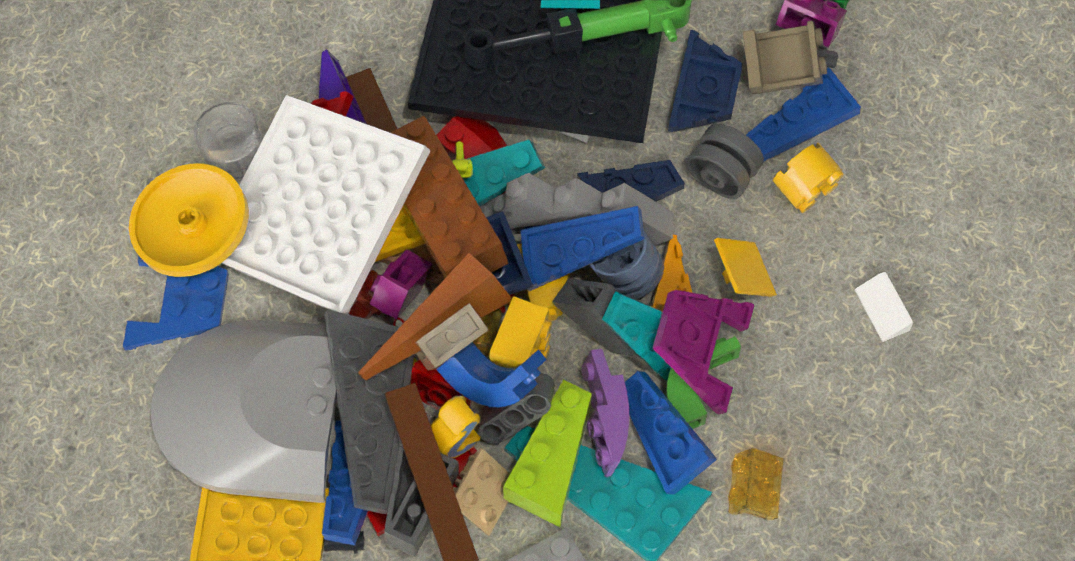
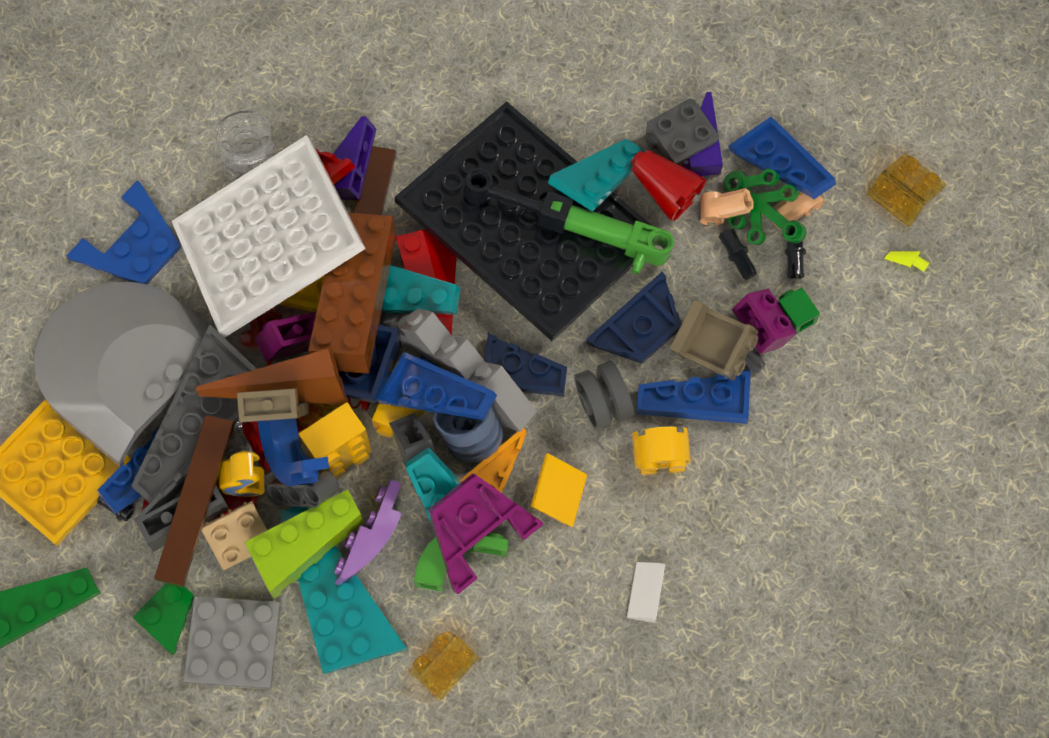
camera: 35 degrees right, 5 degrees up
yellow dish [129,163,249,277] -> none
neon yellow hand [452,141,473,178] -> none
blue wing [625,371,717,495] -> none

